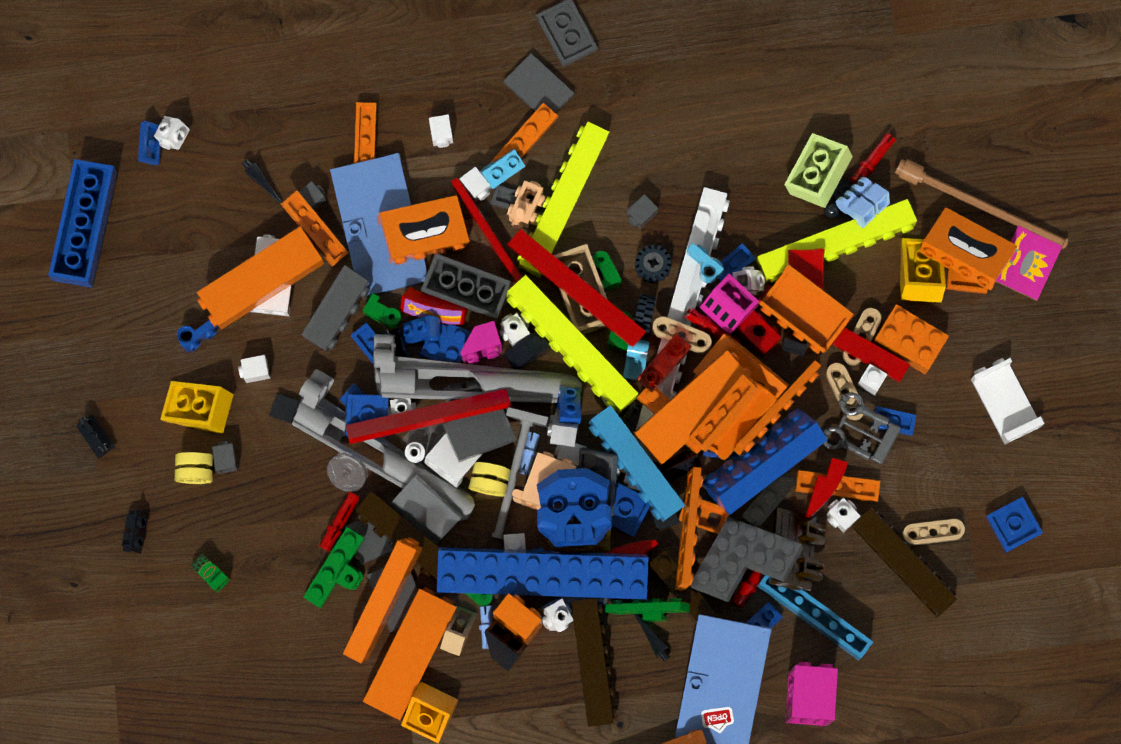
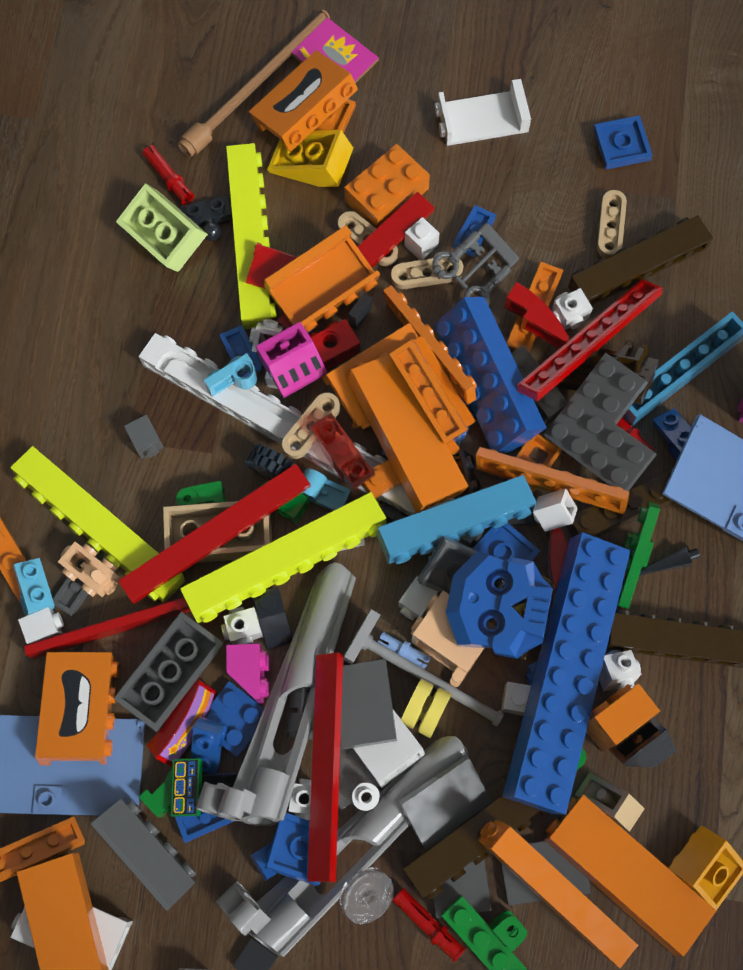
camera: 75 degrees left, 5 degrees down
light blue pin [479,606,493,649] -> none
brick [547,408,579,447] -> none
blue plate [557,386,581,424] -> none
black wheel [635,244,672,284] -> none
red pin [684,307,740,343] -> none
light blue legs [836,177,890,228] -> none
none -> tile [171,758,202,817]
none -> red tile [517,279,663,401]
none -> white brick [533,488,578,532]

